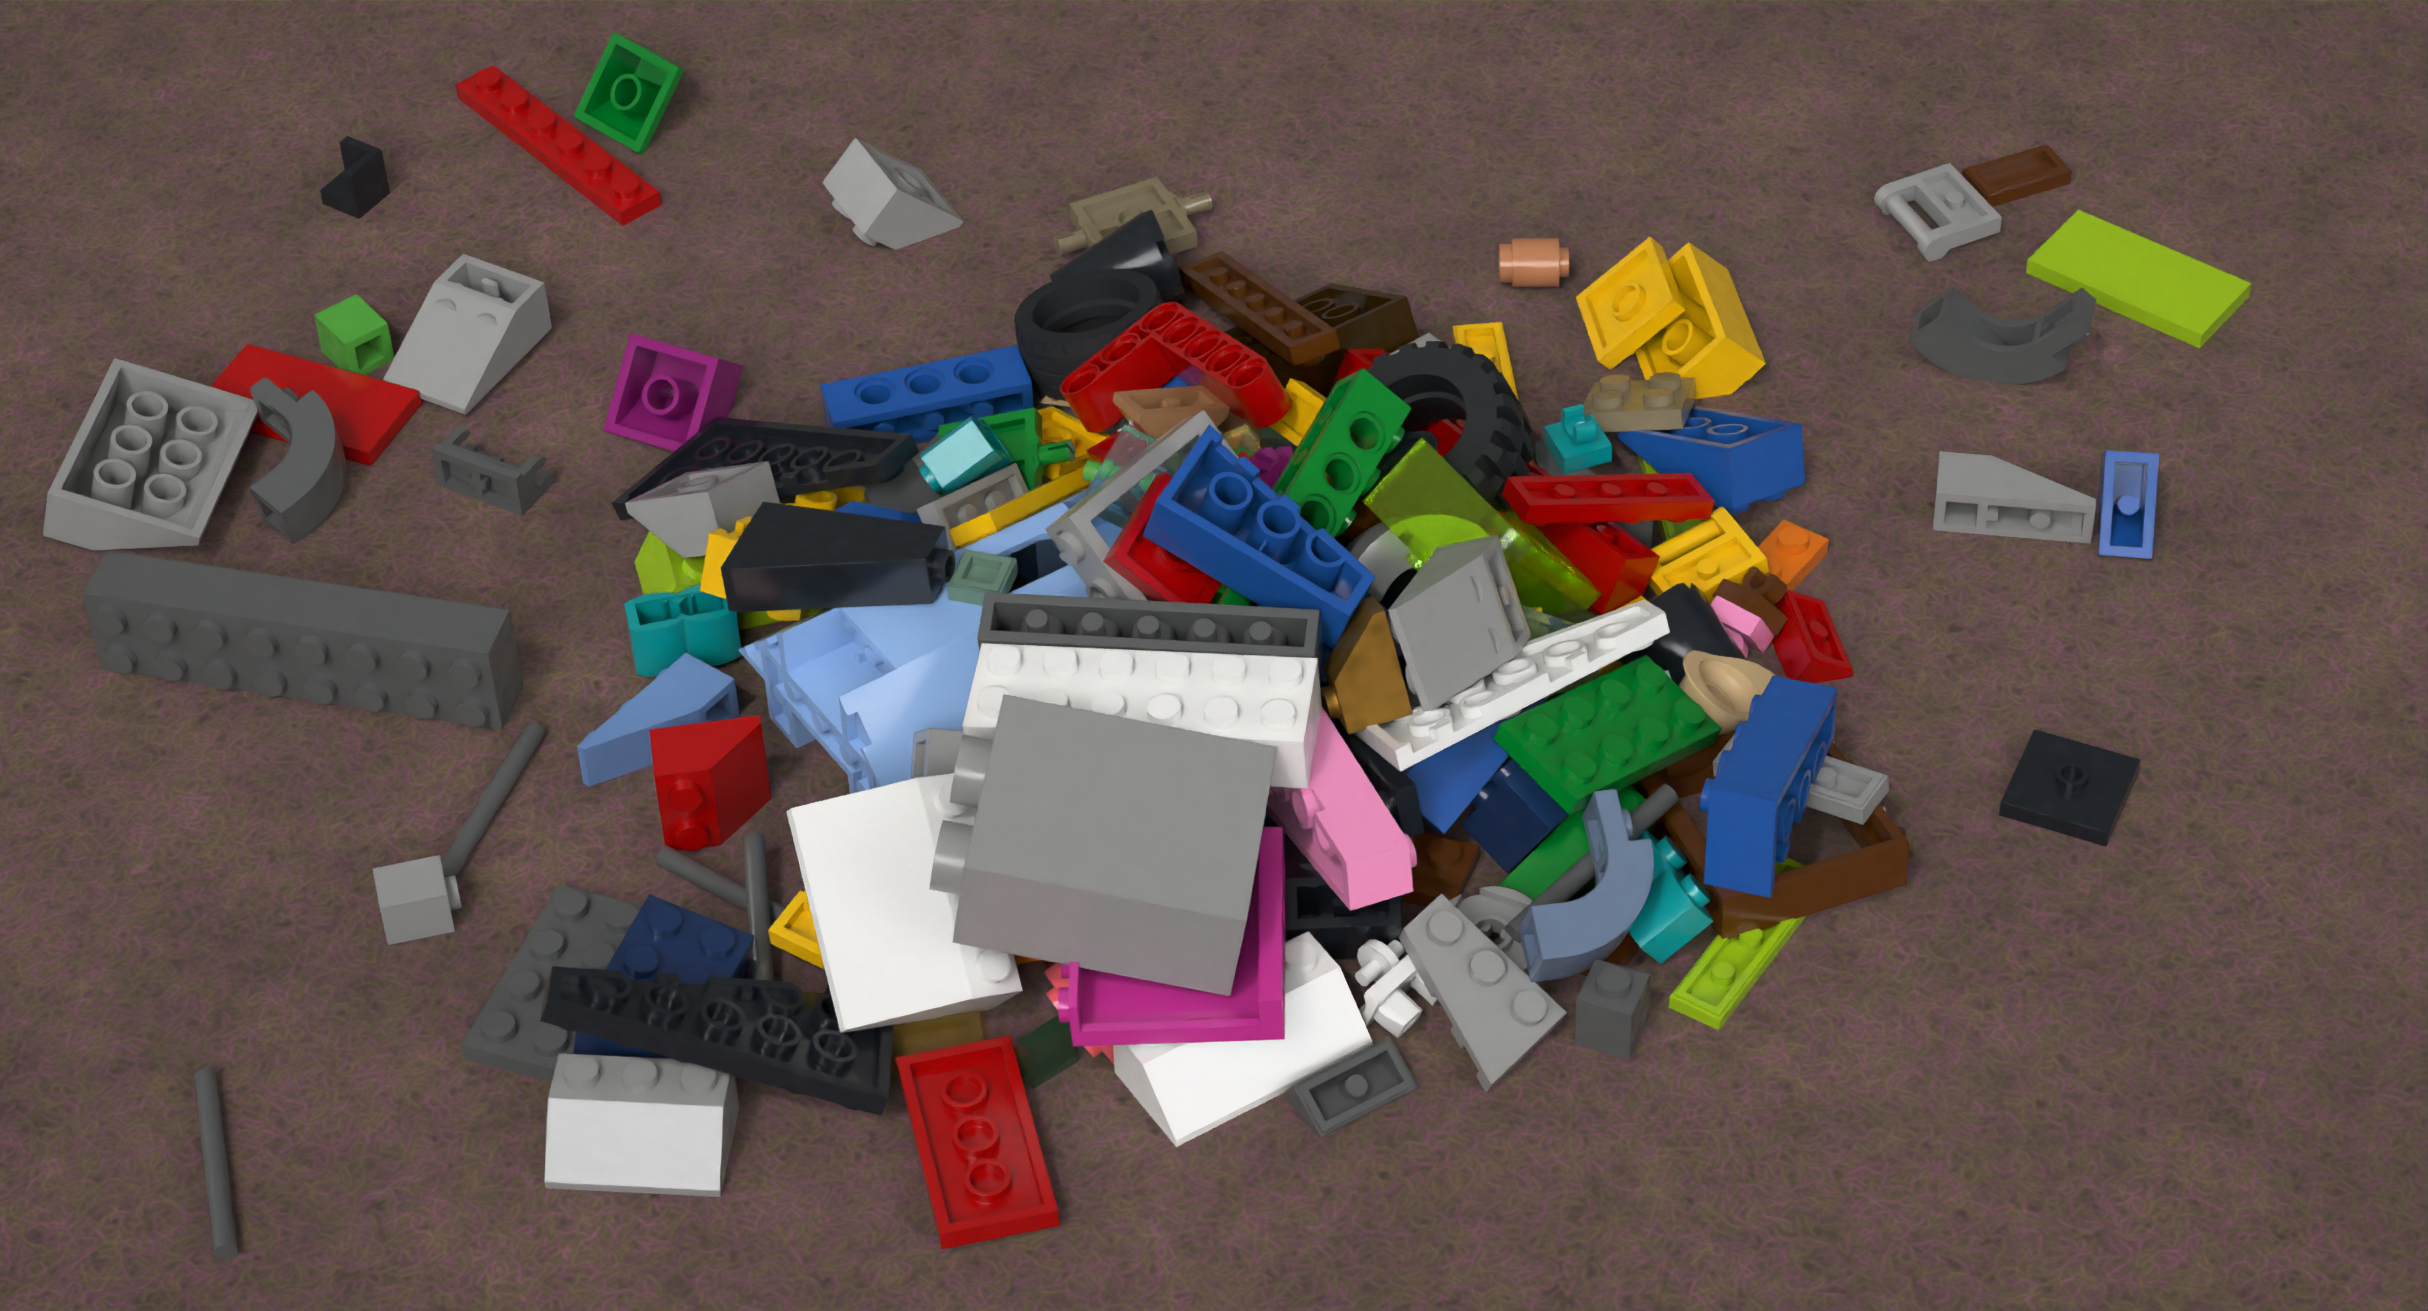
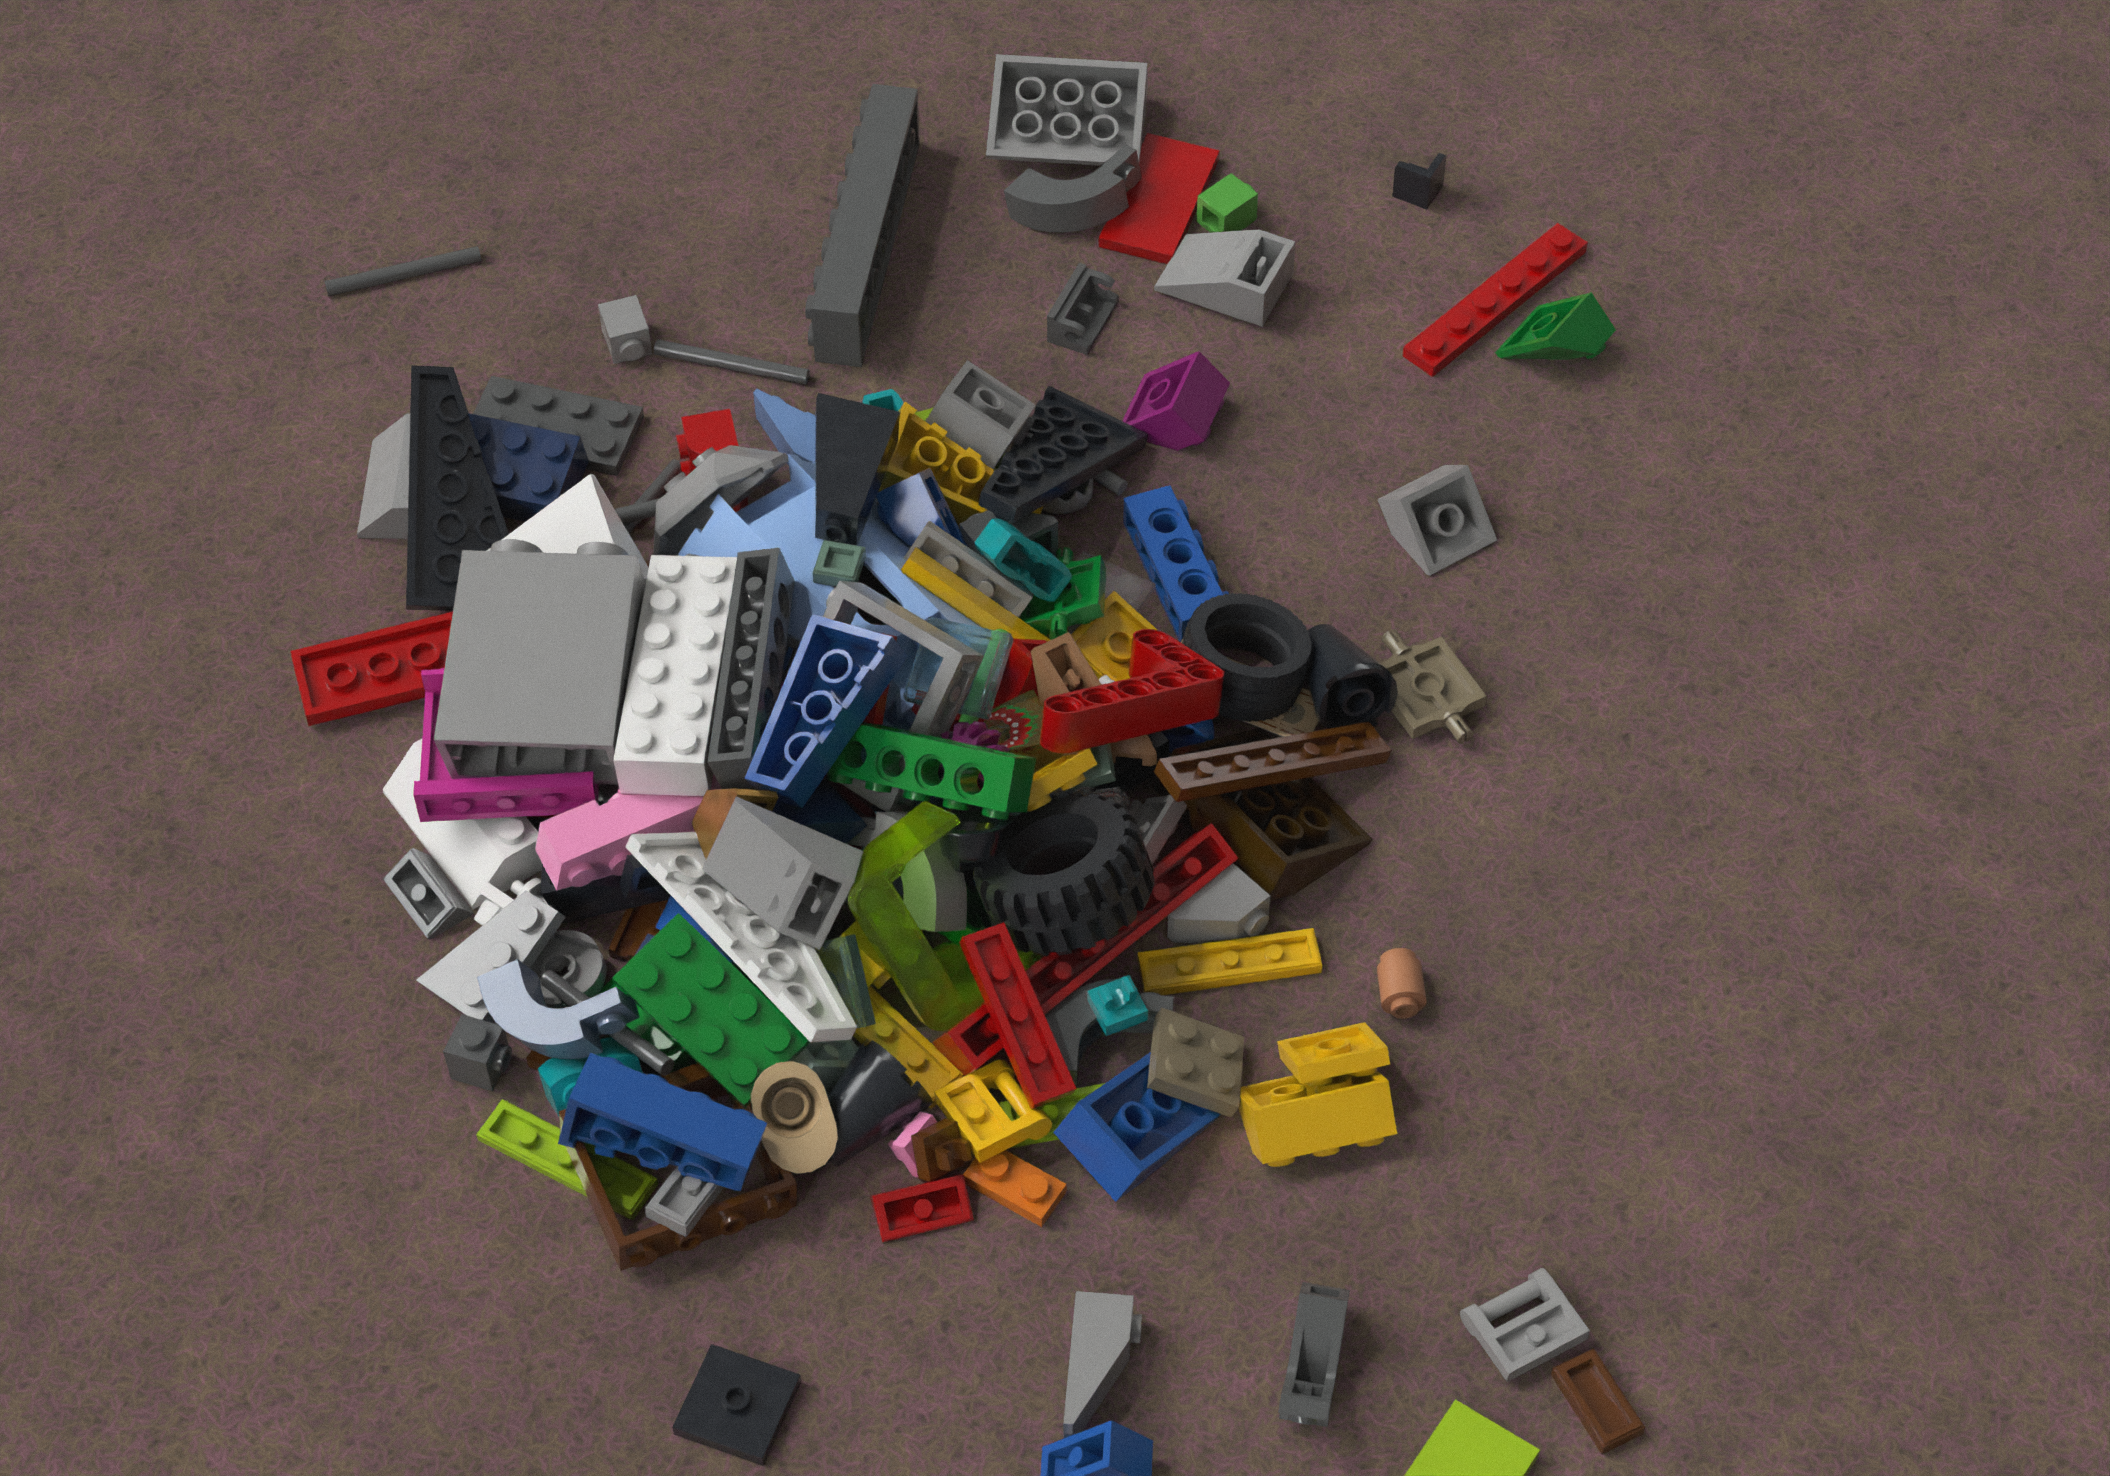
camera: 85 degrees right, 10 degrees up
none -> light grey wedge [653,445,788,556]

